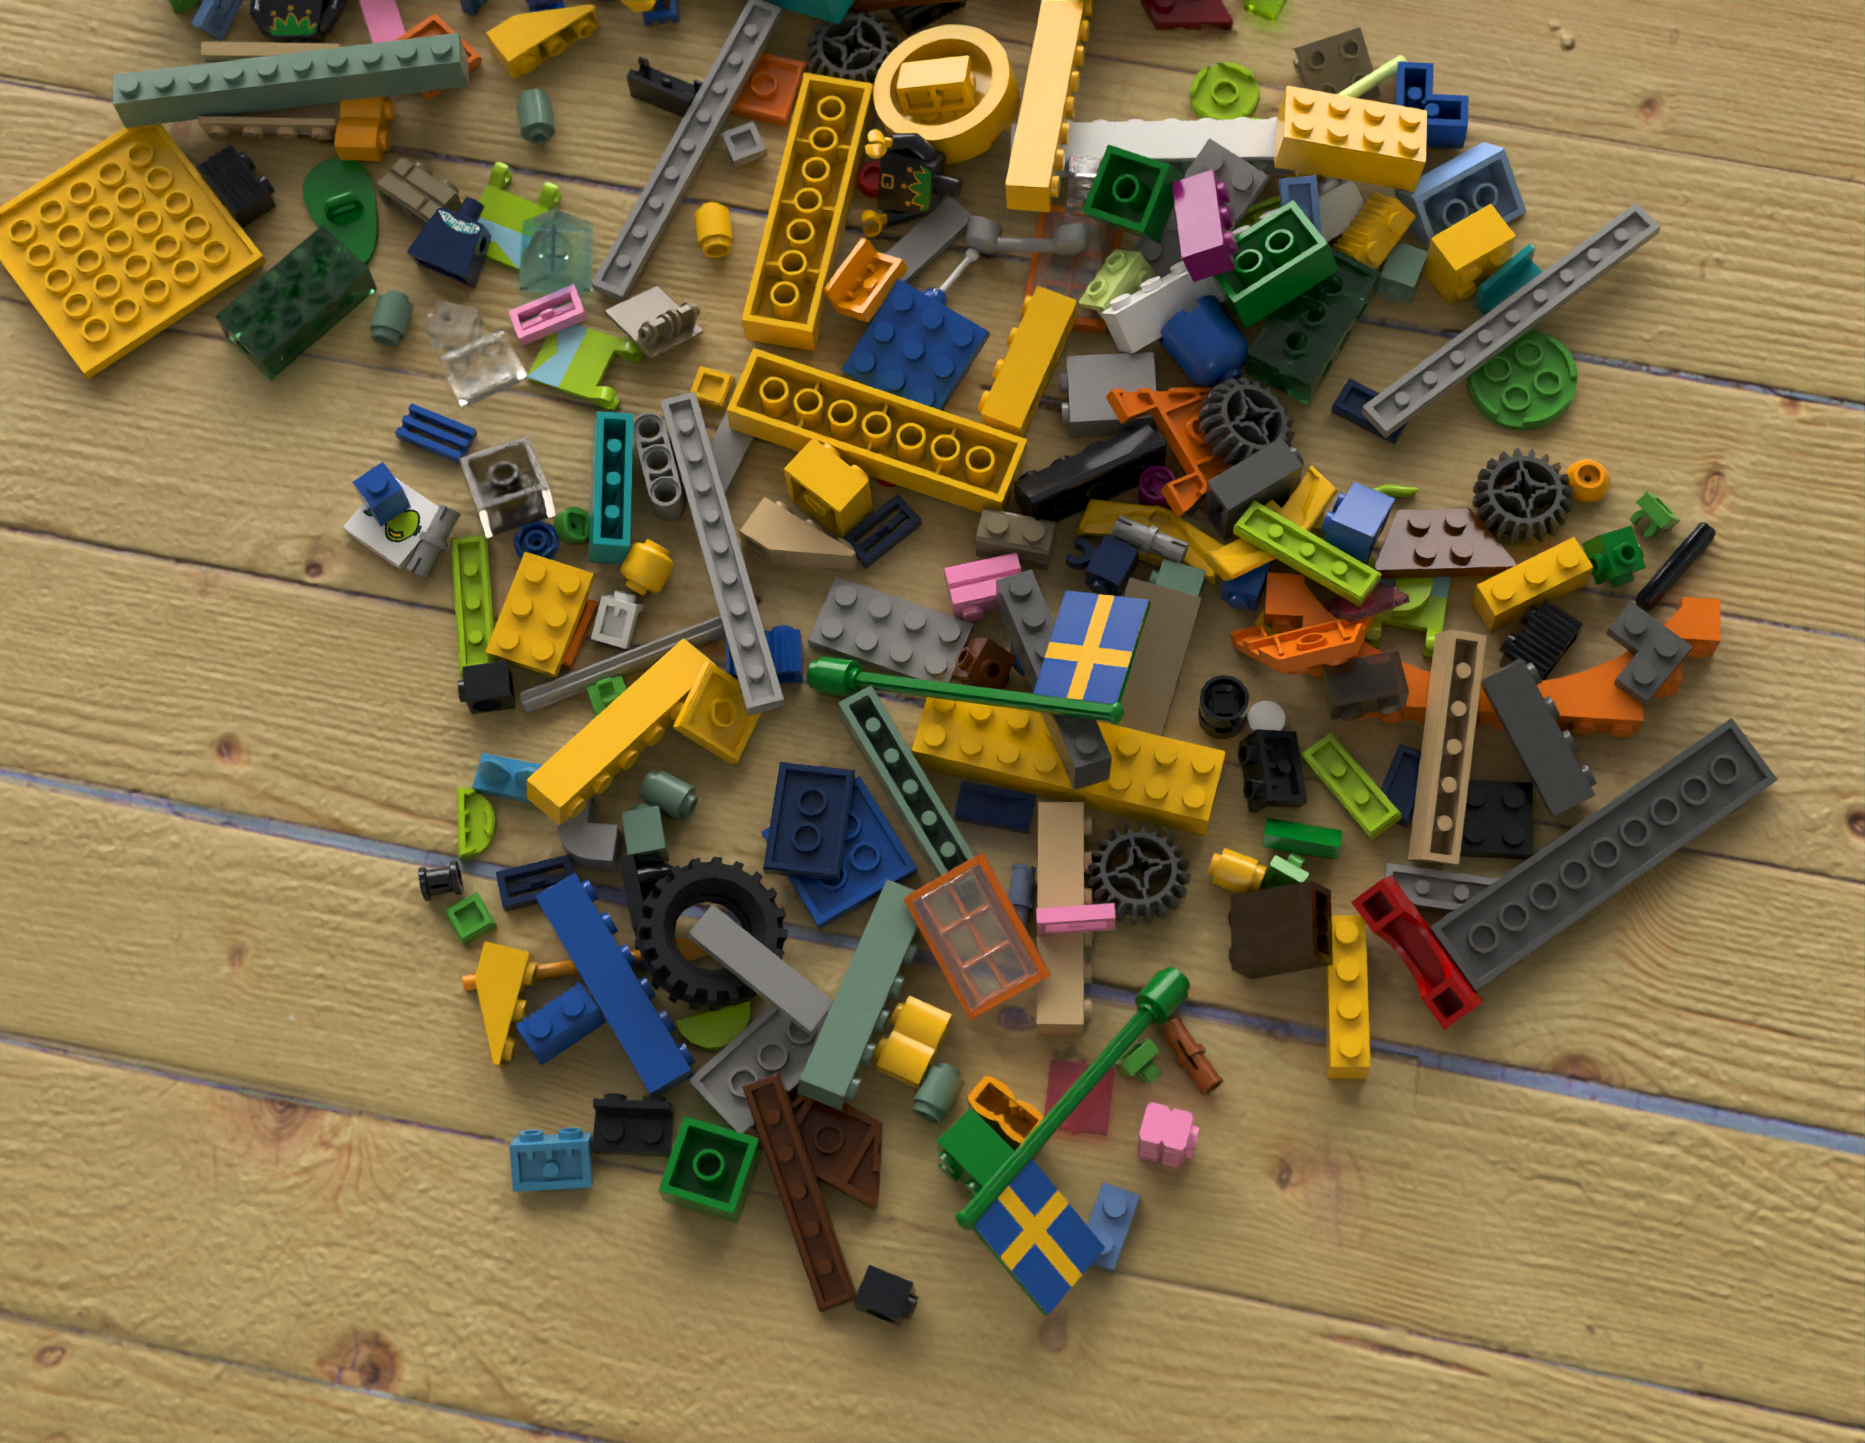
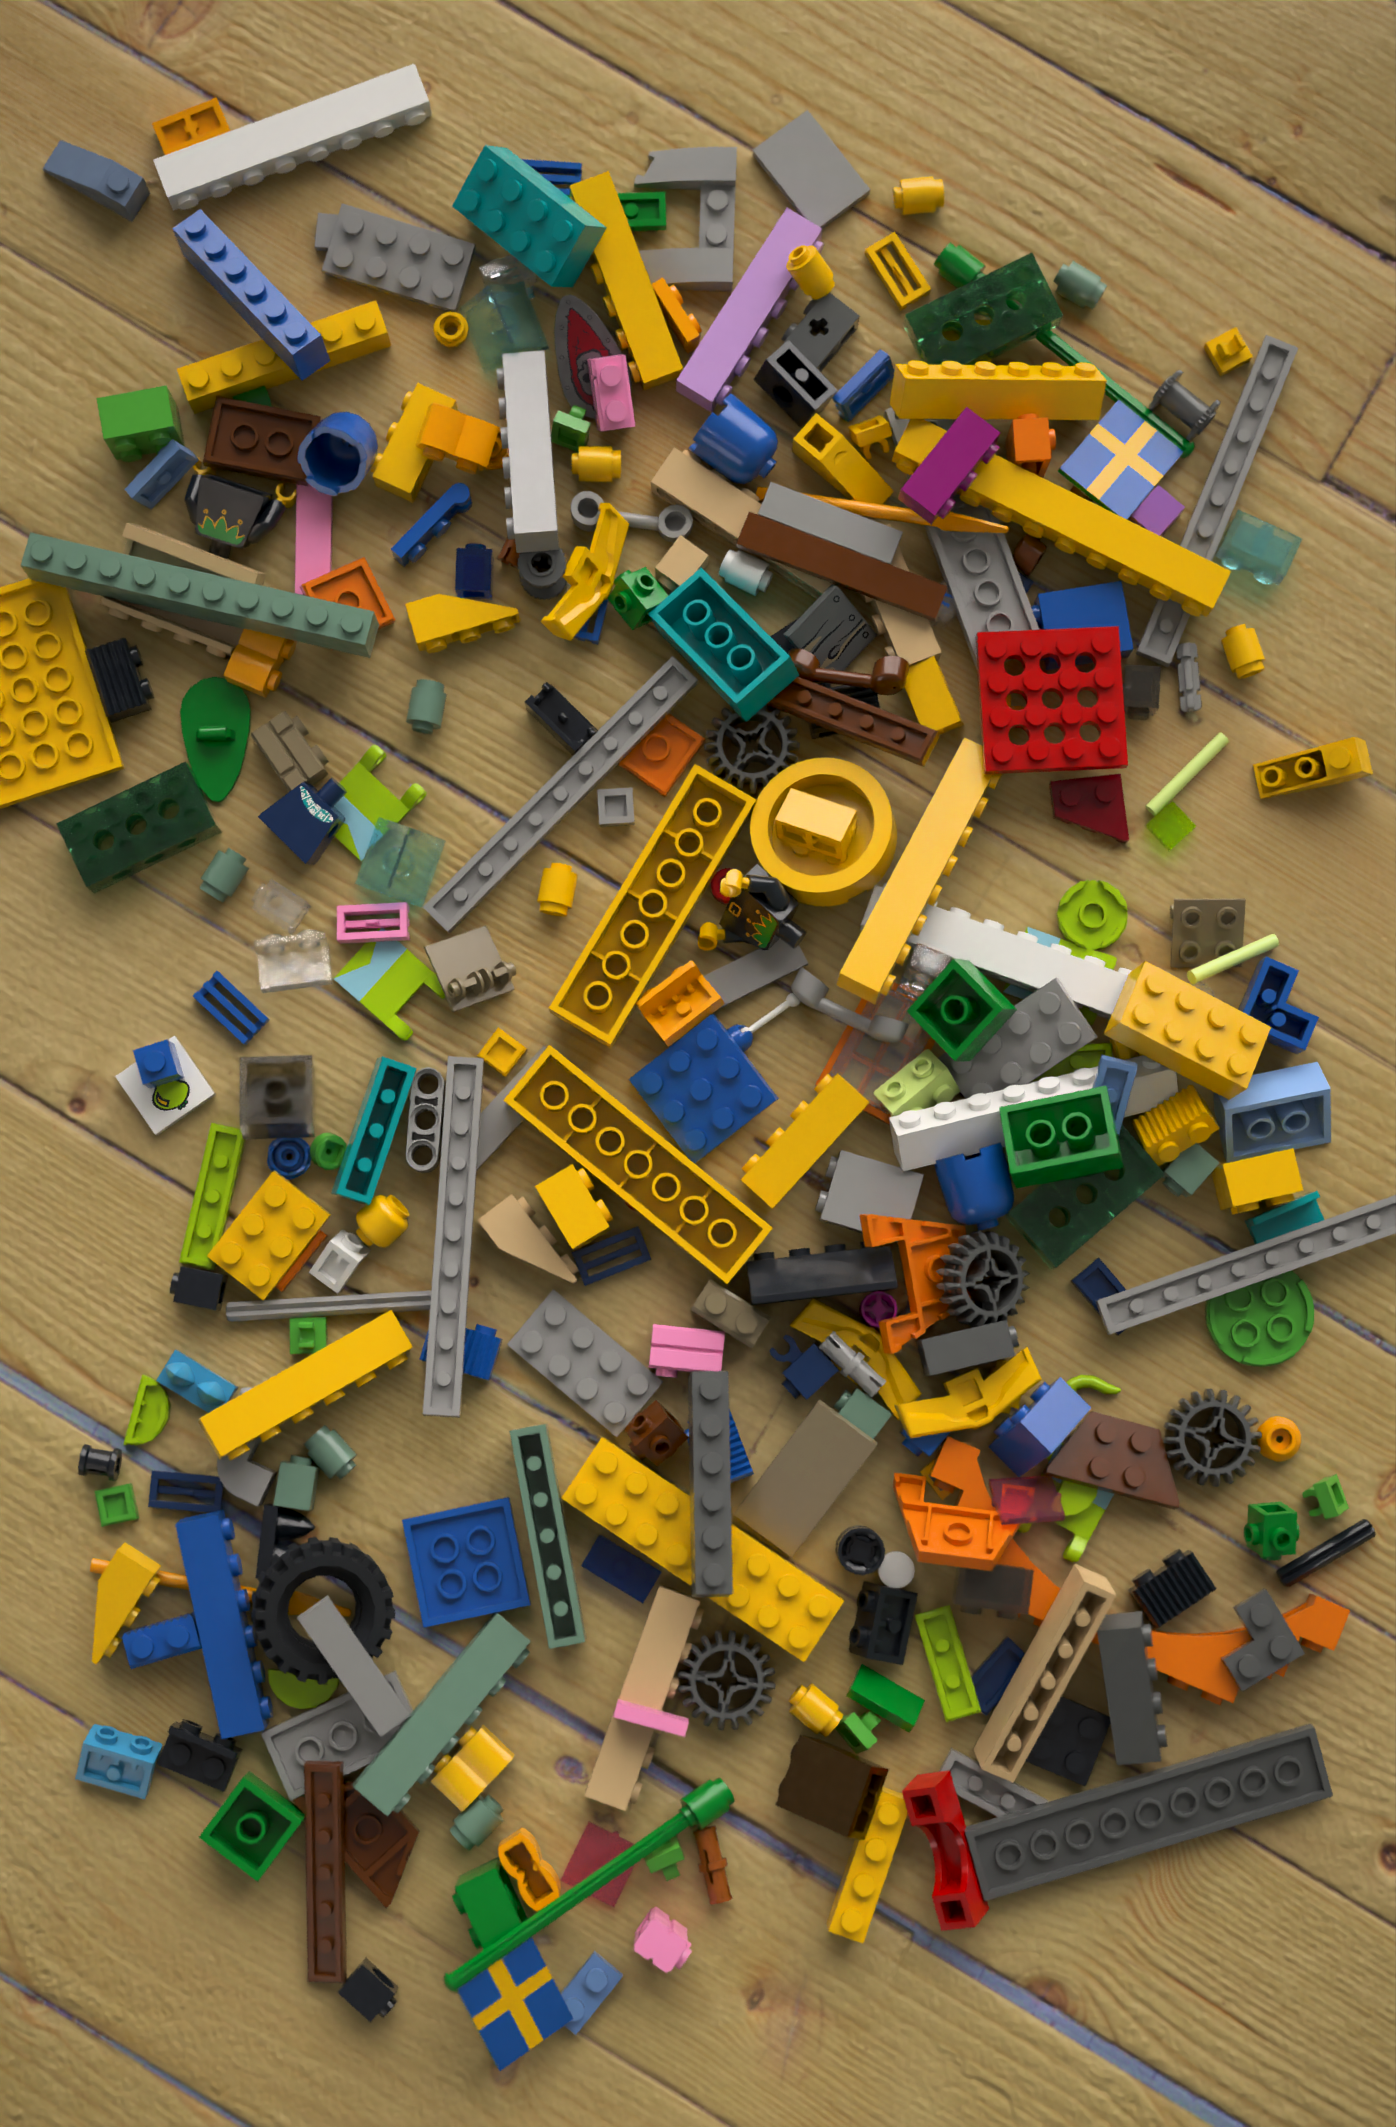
camera: 10 degrees right, 15 degrees up
light grey pin [406,503,461,579] -> none
yellow tile [672,662,762,765] -> none
dark blue tile [763,762,856,882] -> none
flag [807,591,1151,725] -> none
clear piece [903,853,1052,1021] -> none
sand blue pin [1000,864,1037,941] -> none
brick [1172,169,1238,282] -> none
lime tile [1233,500,1381,607] -> none
yellow brick [1471,537,1593,633] -> none

